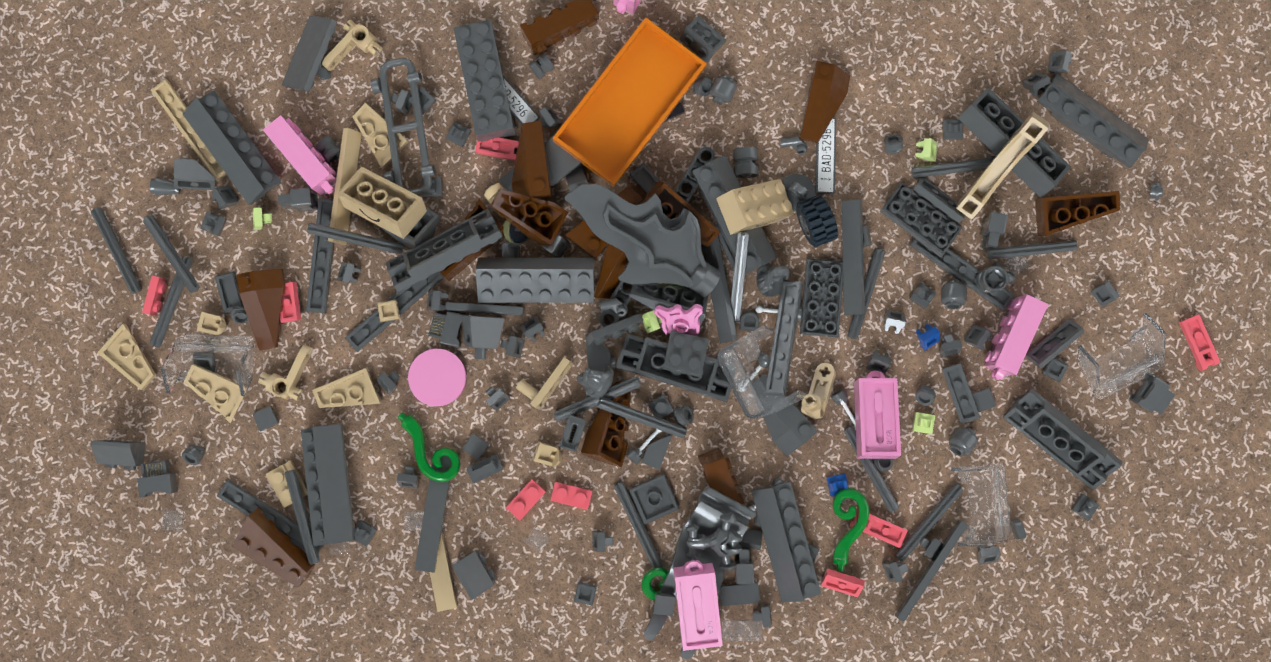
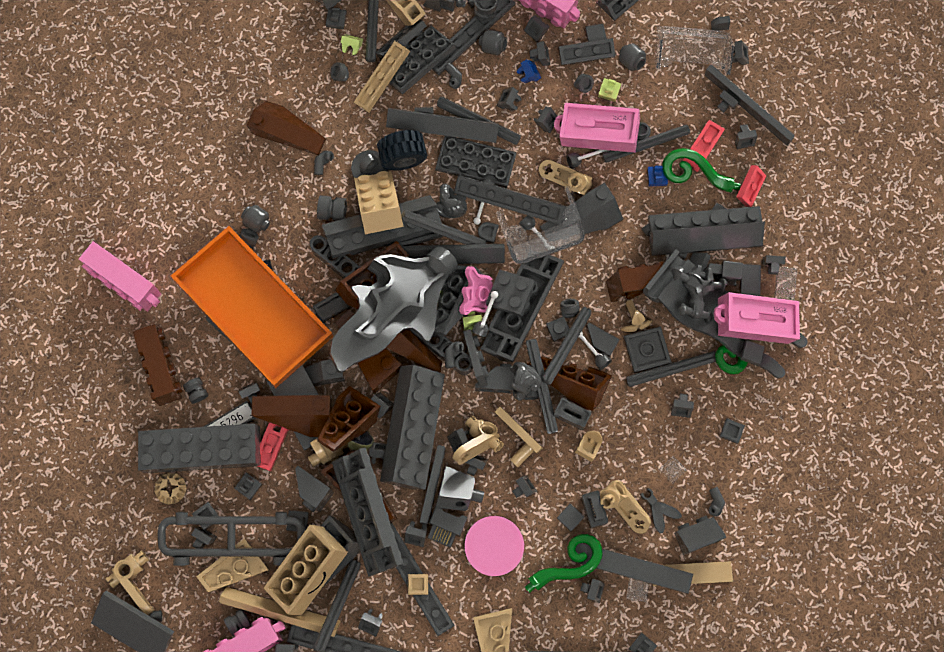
camera: 75 degrees left, 10 degrees down
dark grey tile [377,371,400,396] -> none
coral plate [506,479,546,521] -> none
coral plate [550,481,592,510] -> none
dark grey bracket [680,16,727,63] -> none
white tile [815,118,836,194] -> none
dark grey axle [895,484,963,562] -> none
dark grey tile [909,282,936,309] -> none
none -> tan gear [154,473,186,504]
none -> dark grey slope [295,466,334,512]
none -> tan tile [354,41,410,113]
none -> dark grey arm [445,62,462,89]
none -> tan piece [453,416,504,465]
none -> hinge [472,291,498,337]
none -> tan piece [600,480,651,533]
none -> tan plant [620,300,652,332]
none -> dark grey piece [640,488,682,533]
none -> dark grey arm [708,487,725,516]

